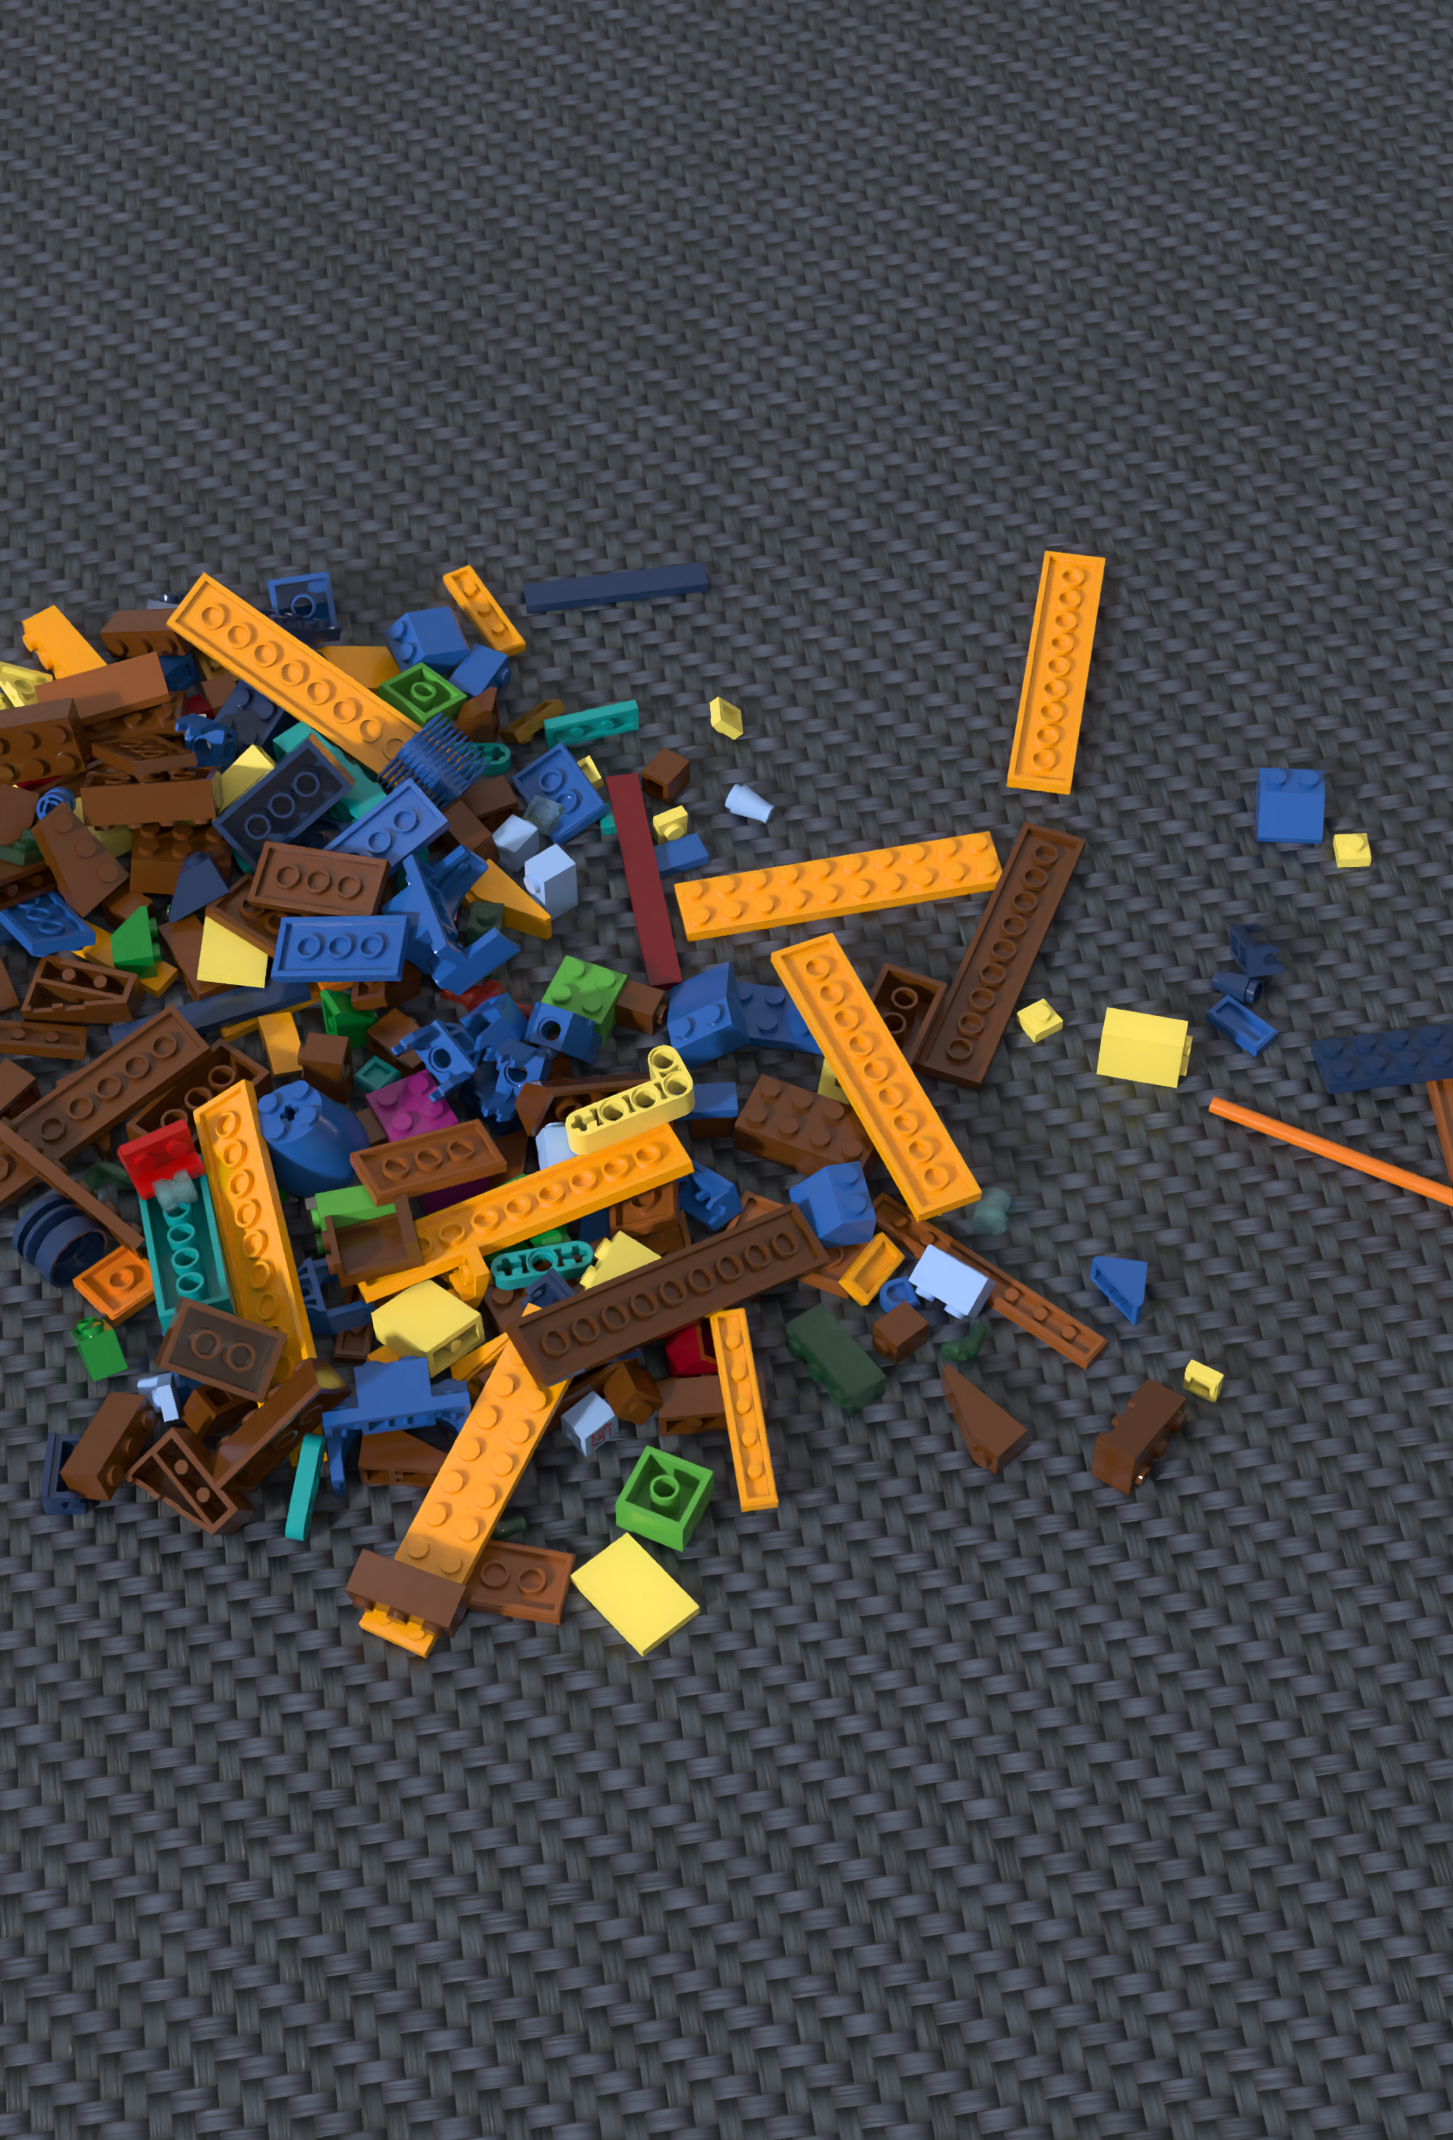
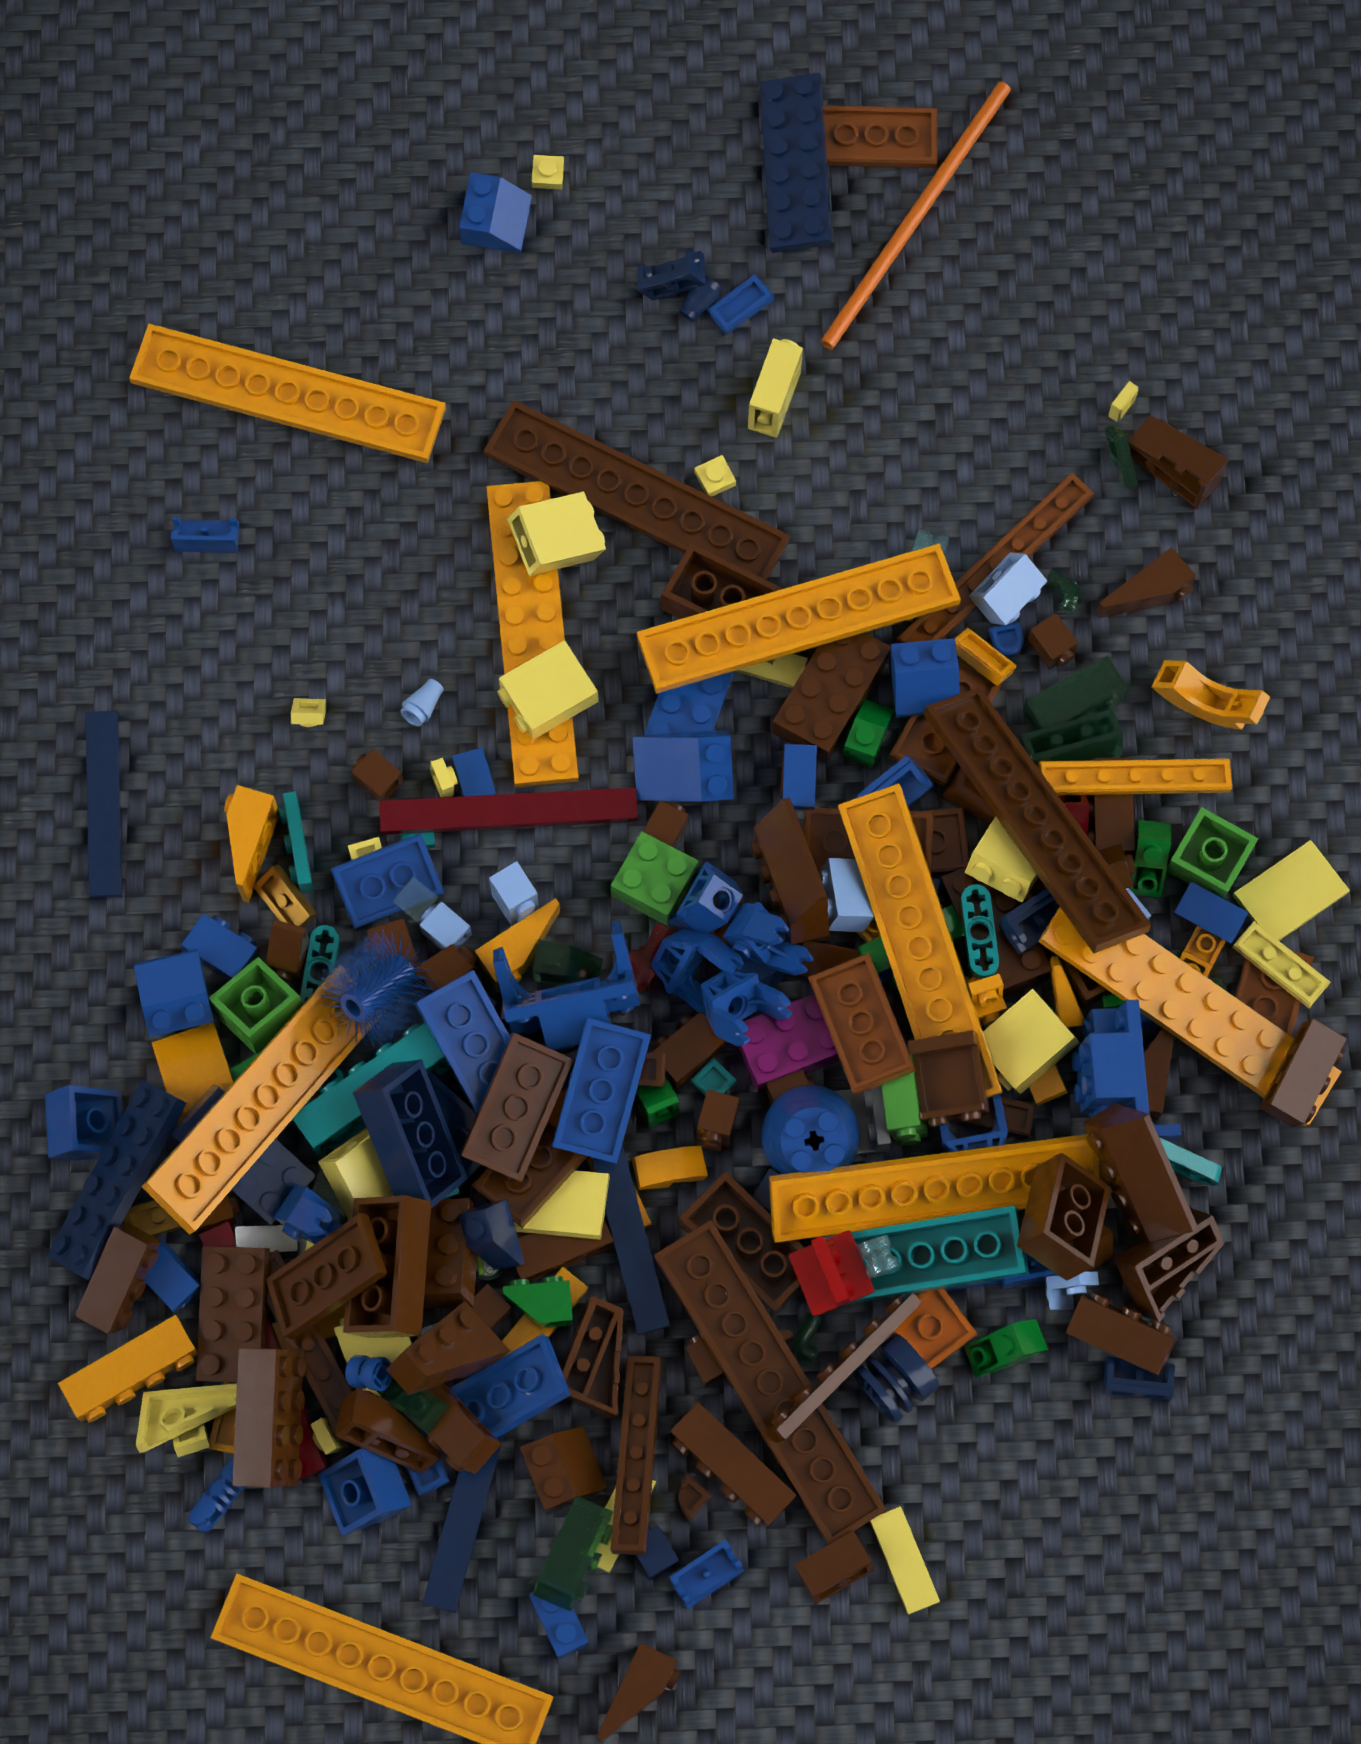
camera: 85 degrees left, 20 degrees up
dark orange tile [35,651,171,726] -> none
light orange tile [443,565,526,657] -> none
light yellow beam [565,1045,695,1155] -> none
blue slope [1090,1256,1148,1326] -> none
none -> blue hinge [171,516,239,553]
none -> light orange slope [224,785,280,903]
none -> light yellow brick [497,640,598,740]
none -> light yellow brick [507,491,606,576]
none -> green slope [843,699,895,768]
none -> clear green brick [1021,709,1123,766]
none -> clear green tile [1104,424,1138,489]
none -> green slope [1129,819,1171,898]
none -> light orange arch [1152,660,1270,730]
none -> blue hinge [1174,882,1249,944]
none -> light orange slope [1180,926,1225,977]
none -> light yellow tile [1232,921,1331,1008]

